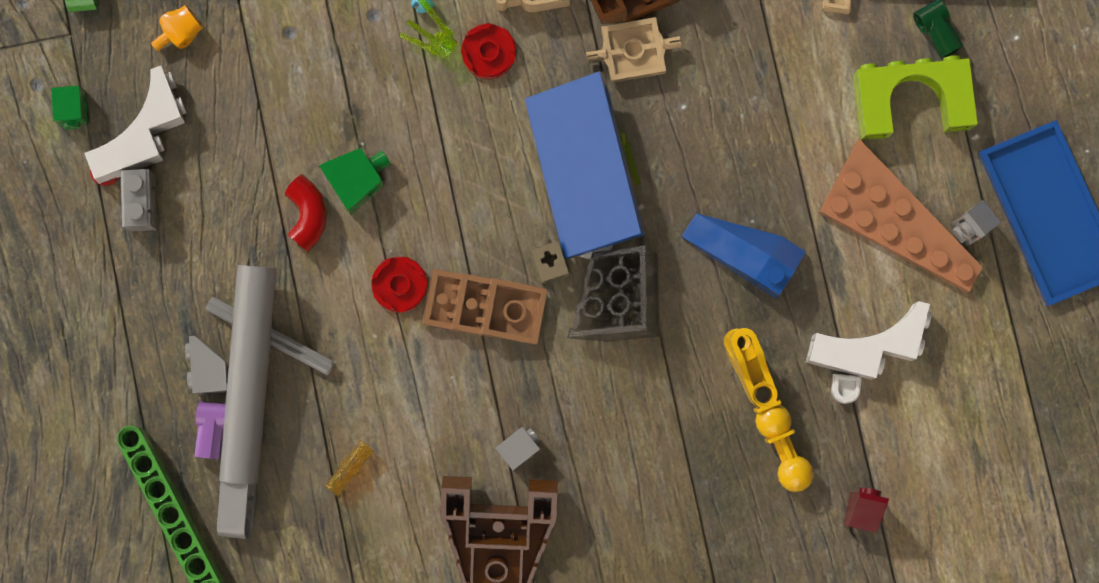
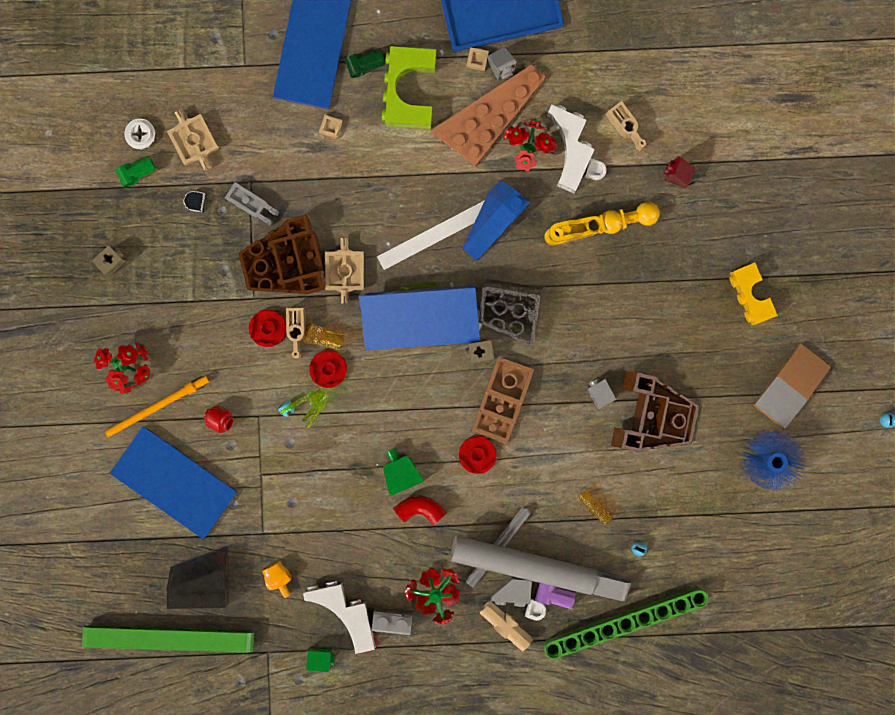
camera: 80 degrees left, 5 degrees up
none -> clear yellow piece [304,323,345,351]
none -> white sticker [377,200,485,270]
none -> red plant [405,568,460,624]
none -> tan tile [466,47,489,71]
none -> tan piece [479,600,533,652]
none -> red plant [503,119,557,171]
none -> white tile [524,598,546,620]
none -> tan piece [606,101,646,151]
none -> medium azure hinge [631,541,647,557]

